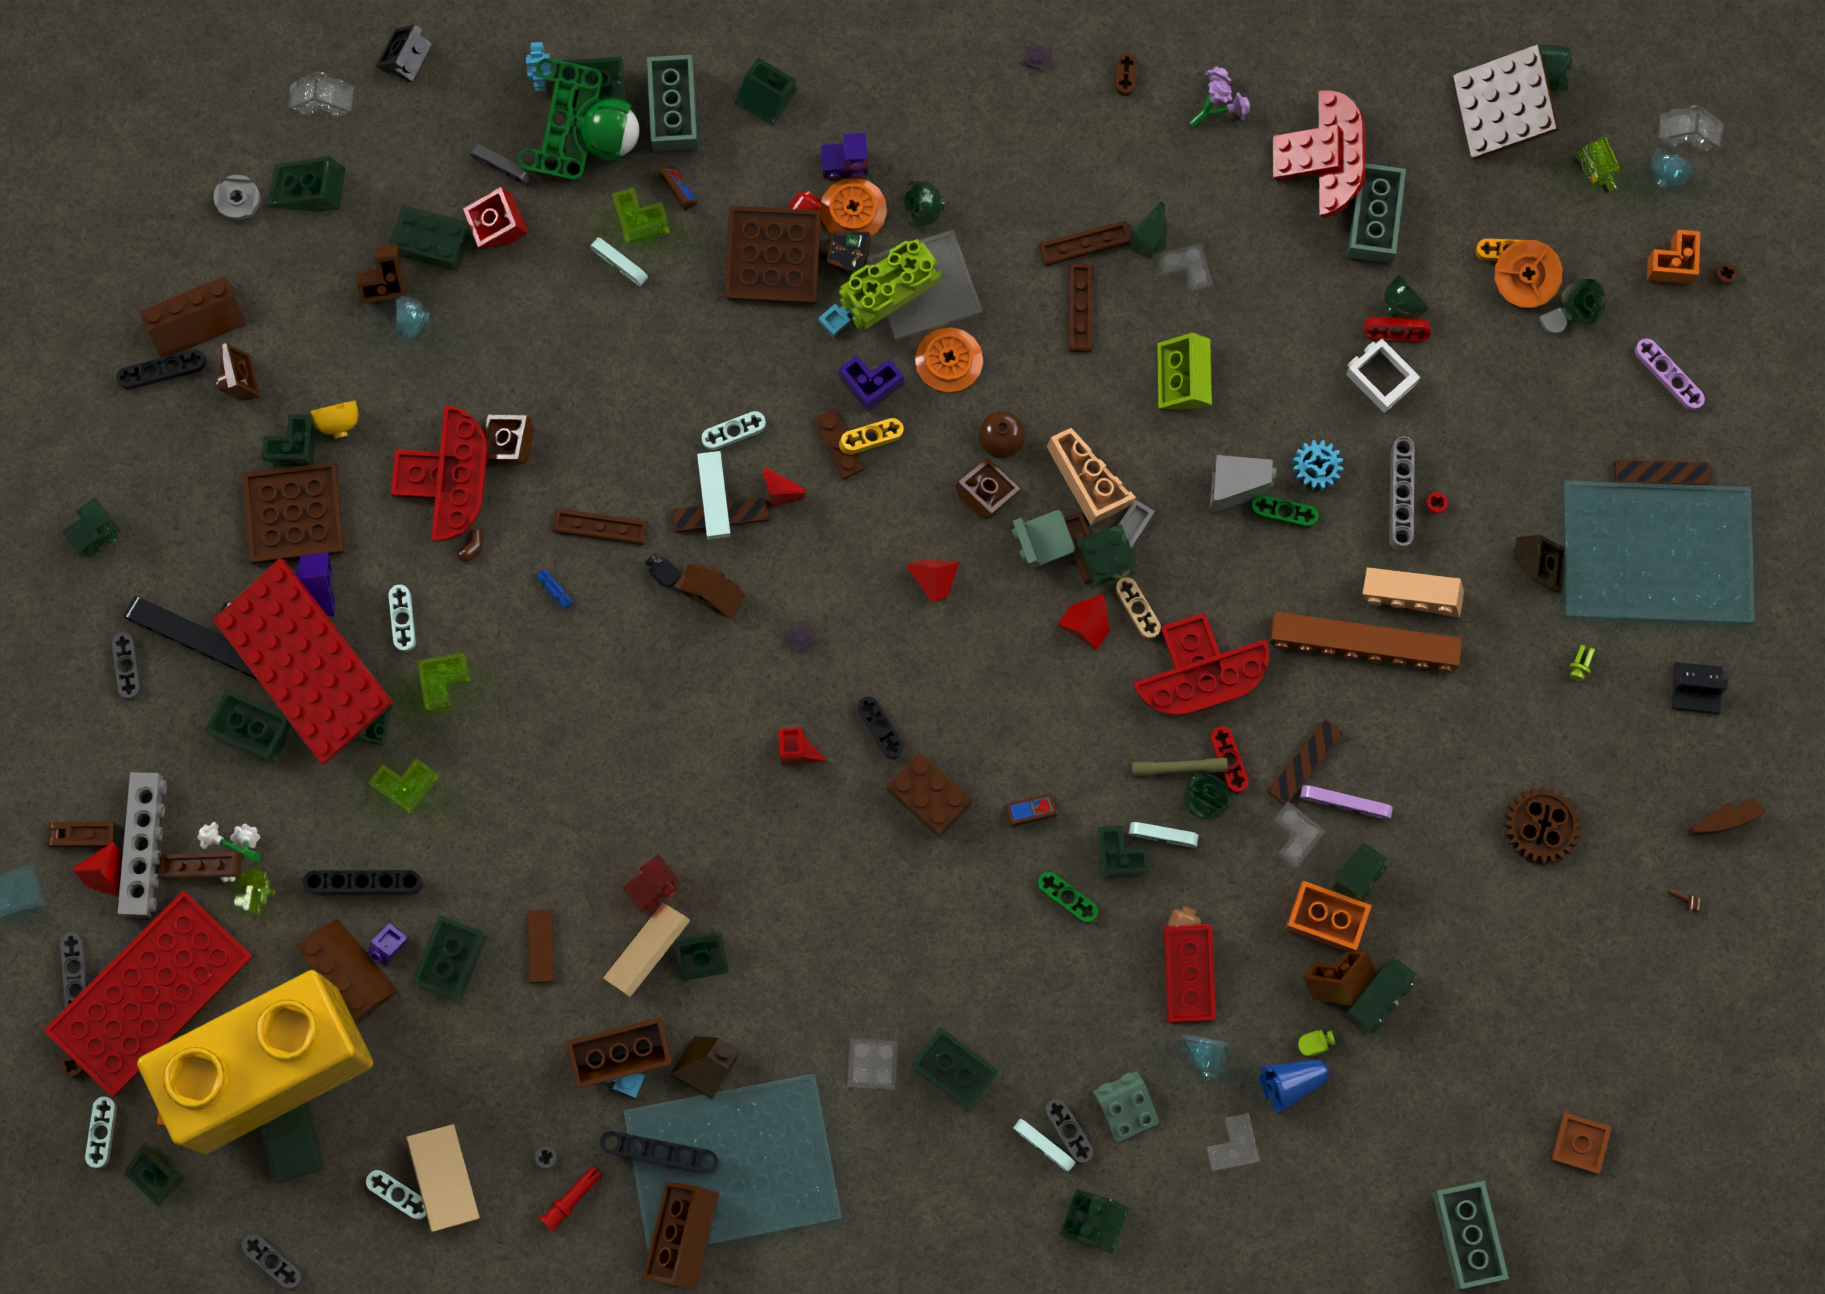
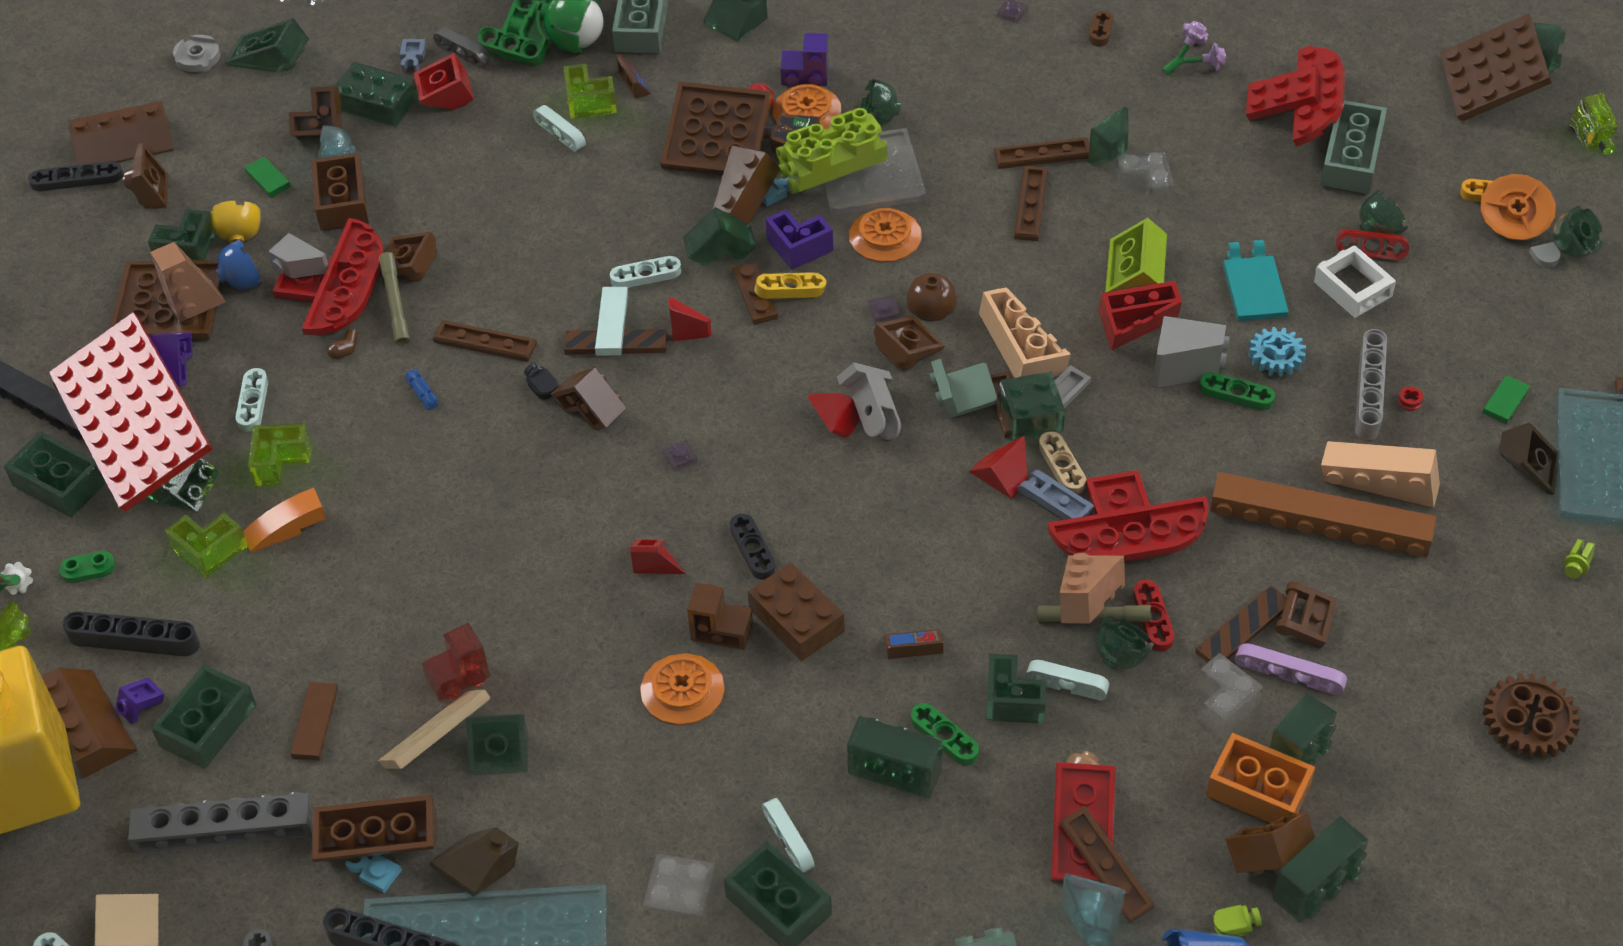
camera: 10 degrees right, 25 degrees down
none -> green plate [59,551,116,583]
none -> dark grey brick [128,792,313,854]
none -> nougat wedge [150,242,226,322]
none -> blue cylinder [215,240,262,290]
none -> orange slope [242,488,326,553]
none -> green tile [244,157,291,198]
none -> light grey slope [268,233,328,278]
none -> reddish brown brick [311,153,369,231]
none -> olive piece [379,252,410,345]
none -> sand blue plate [400,39,427,72]
none -> orange piece [640,653,725,725]
none -> clear green brick [683,207,757,266]
none -> reddish brown brick [687,583,753,650]
none -> reddish brown wedge [713,146,781,229]
none -> light aqua beam [762,798,815,874]
none -> light grey piece [837,362,901,440]
none -> clear green brick [847,716,943,799]
none -> plate [869,295,899,323]
none -> sand blue plate [1017,470,1094,520]
none -> nougat wedge [1060,553,1125,623]
none -> reddish brown tile [1060,806,1155,924]
none -> red wedge [1098,281,1182,350]
none -> teal tile [1223,240,1289,321]
none -> reddish brown plate [1275,582,1337,648]
none -> green tile [1482,375,1530,425]

